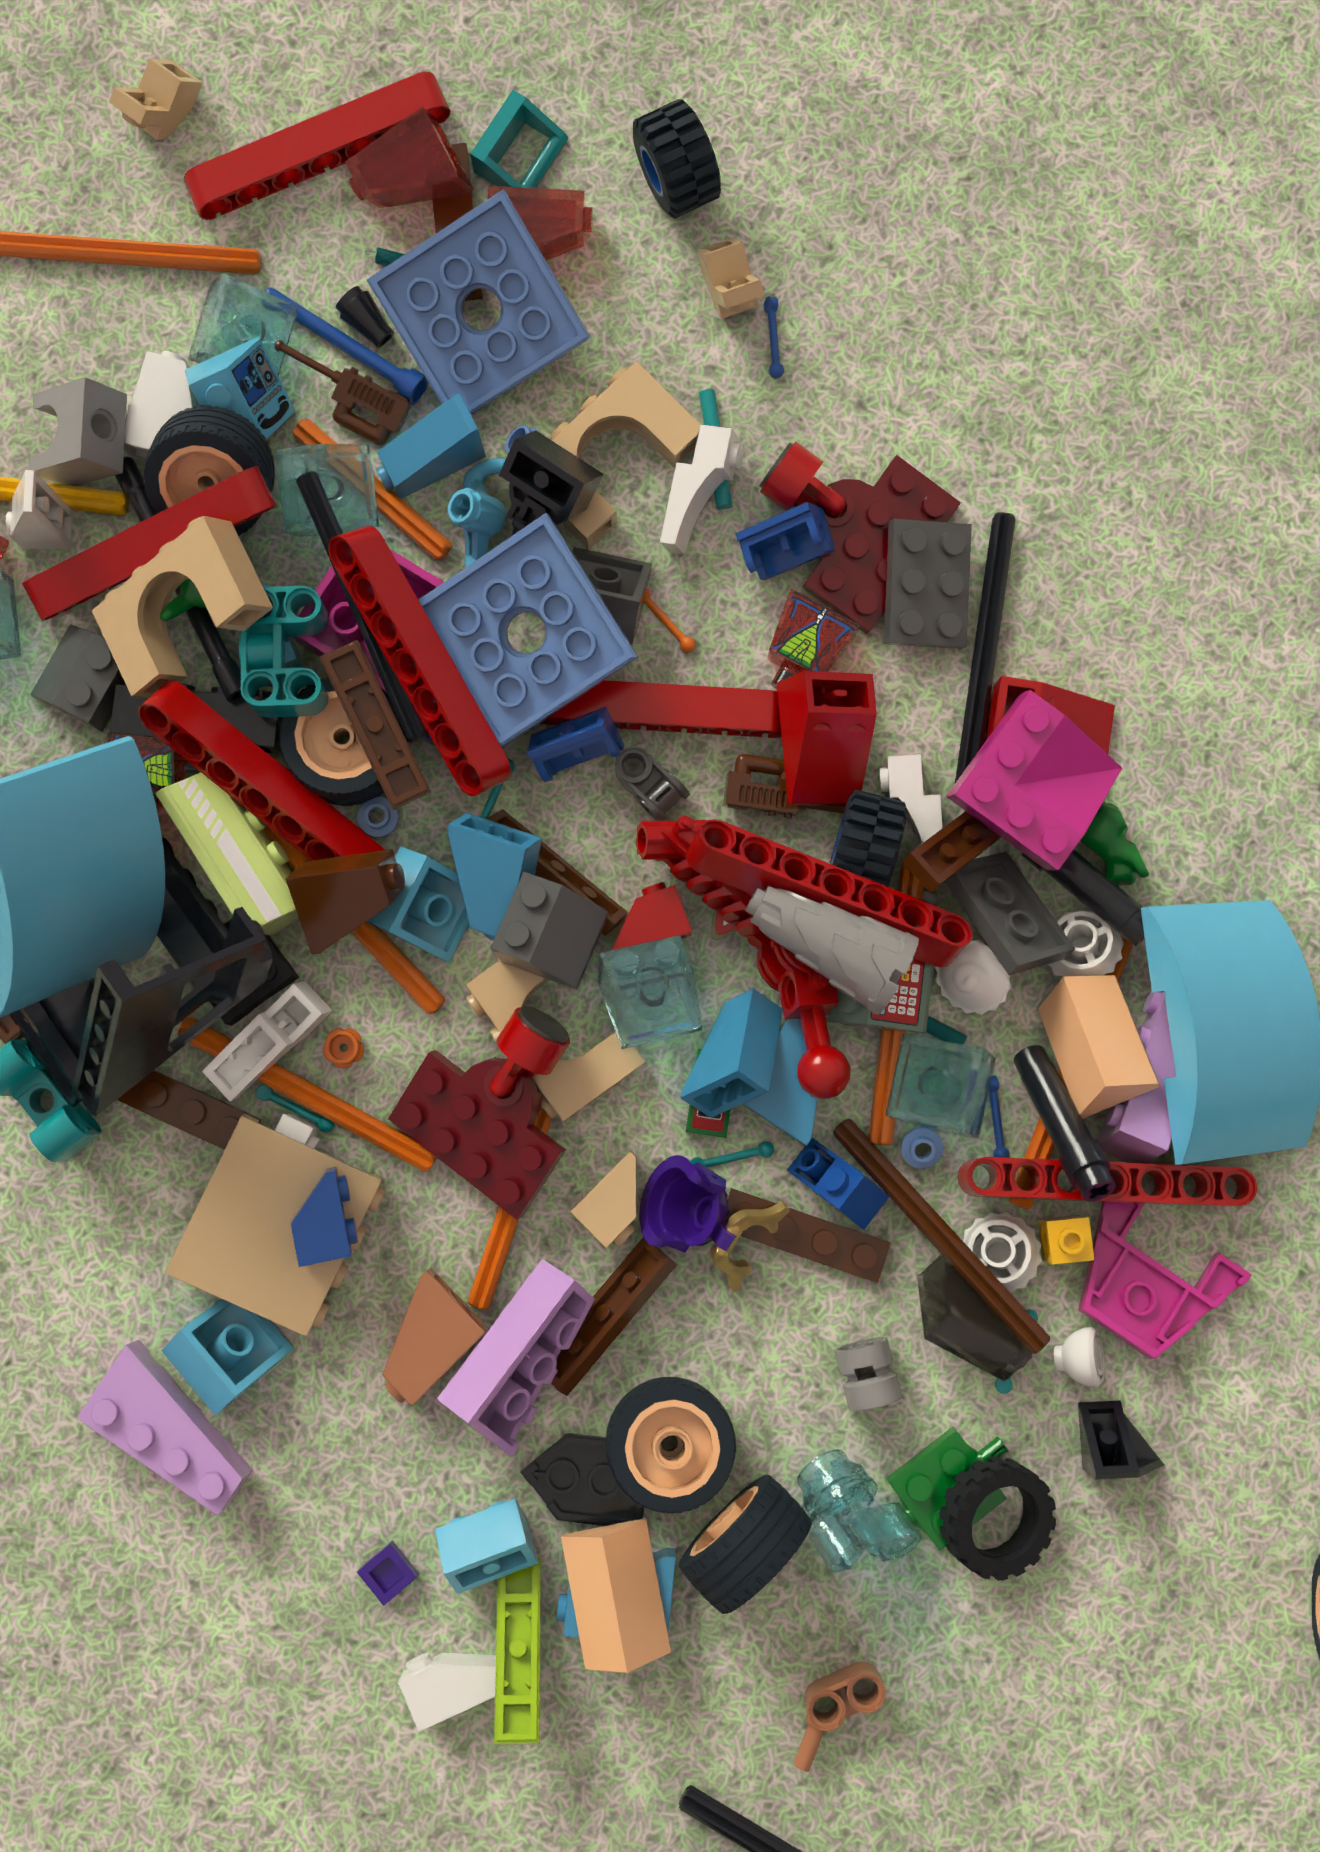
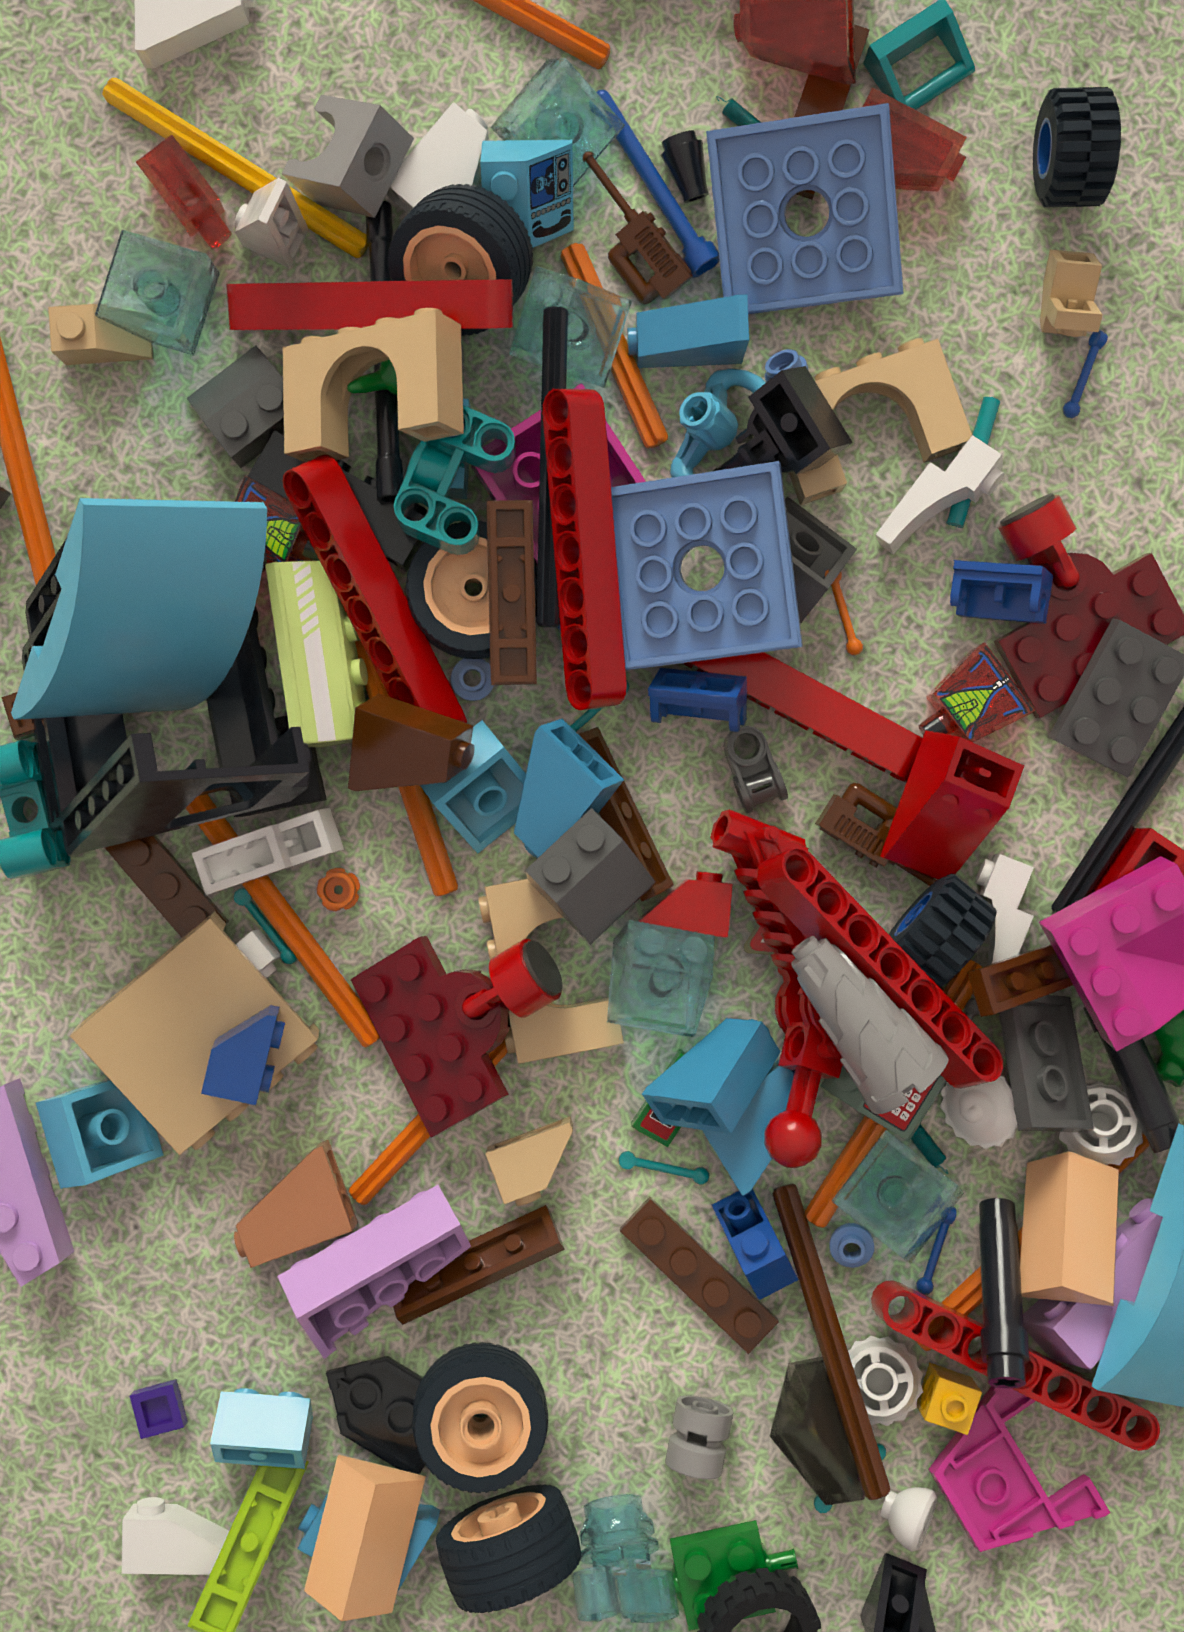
camera: 20 degrees right, 5 degrees up
dark purple helmet [639,1155,790,1292] -> none

